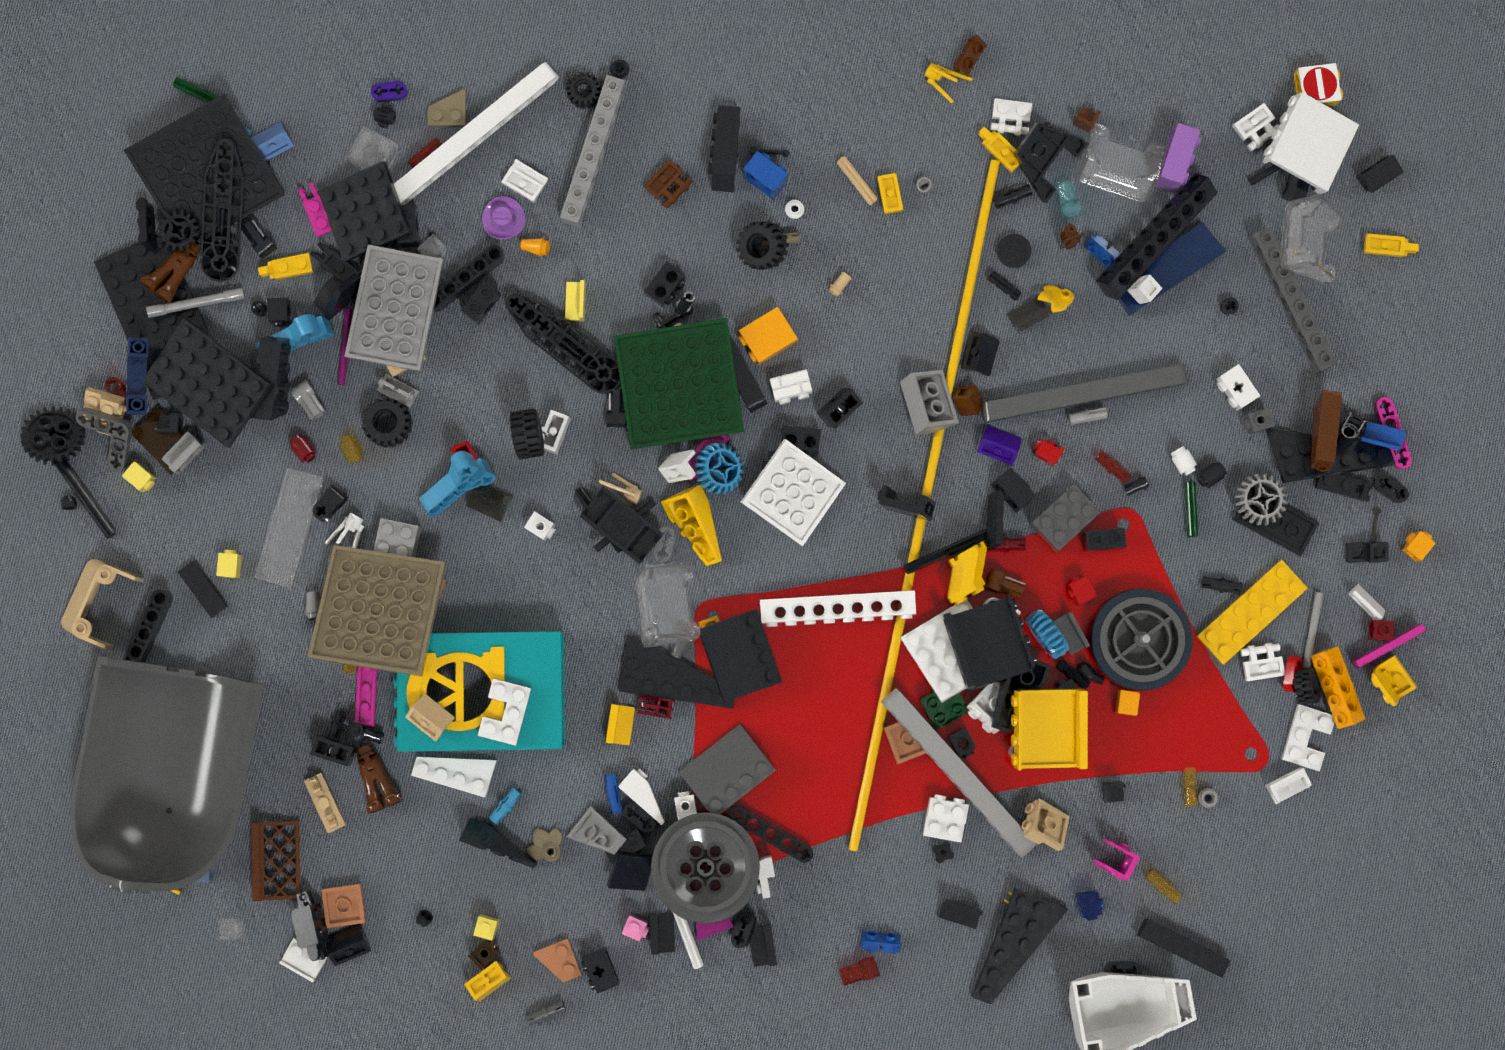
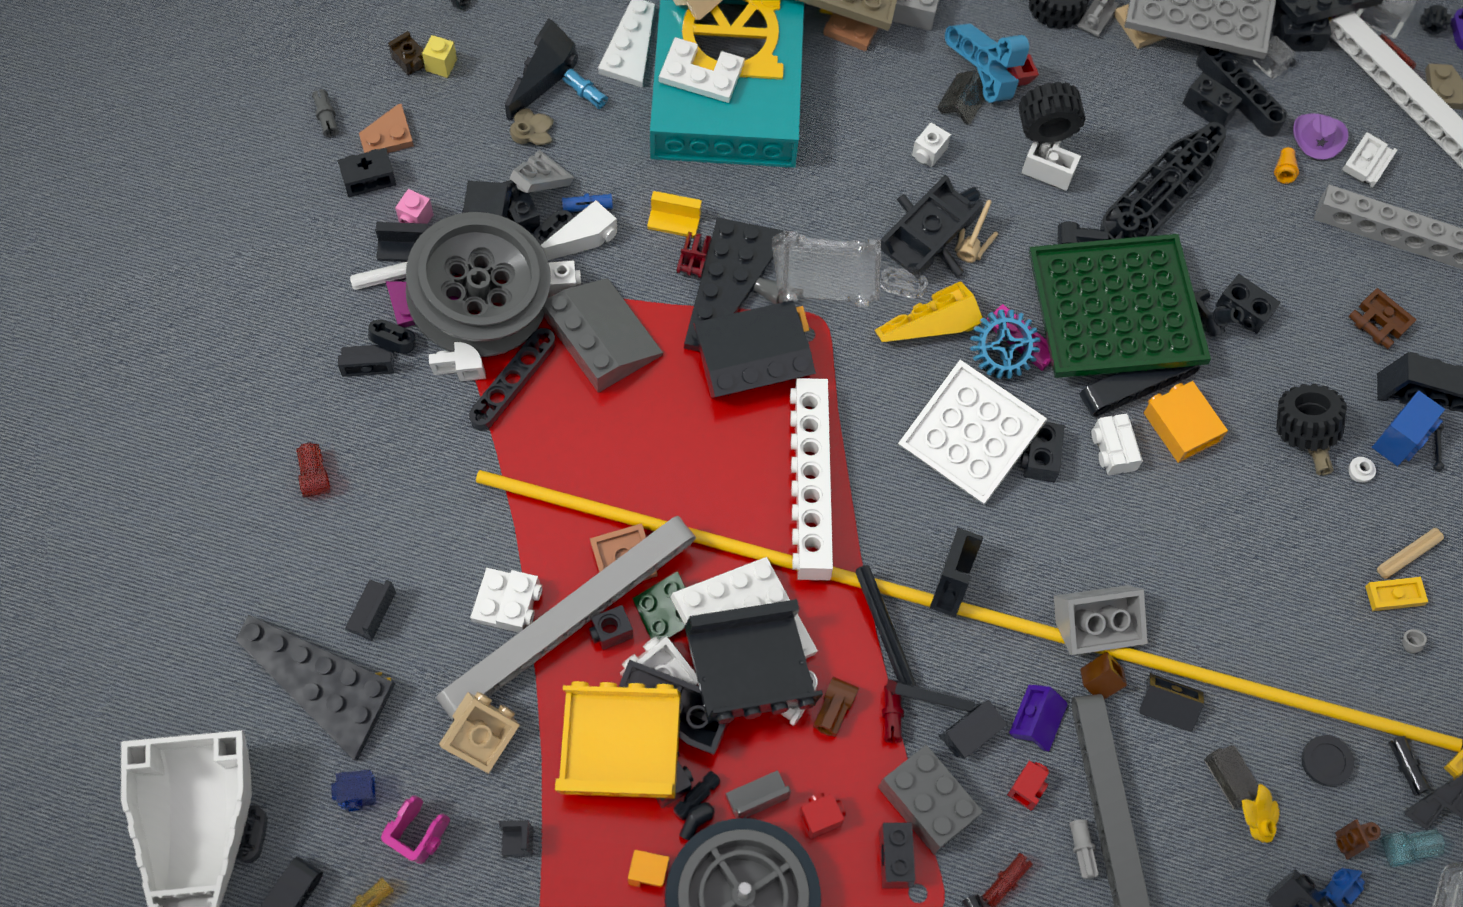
camera: 90 degrees right, 20 degrees down
yellow hinge [464,961,511,1001] -> none
light yellow panel [565,280,586,321] -> none
white panel [658,450,696,483] -> none
black brick [817,387,863,429] -> none
tan pin [829,272,851,297] -> none
blue hinge [861,931,901,954] -> none
black plate [932,841,954,863] -> none
yellow brick [947,541,987,605] -> none
black axle [987,271,1021,301] -> none
dark azure gear [1026,610,1069,659] -> none

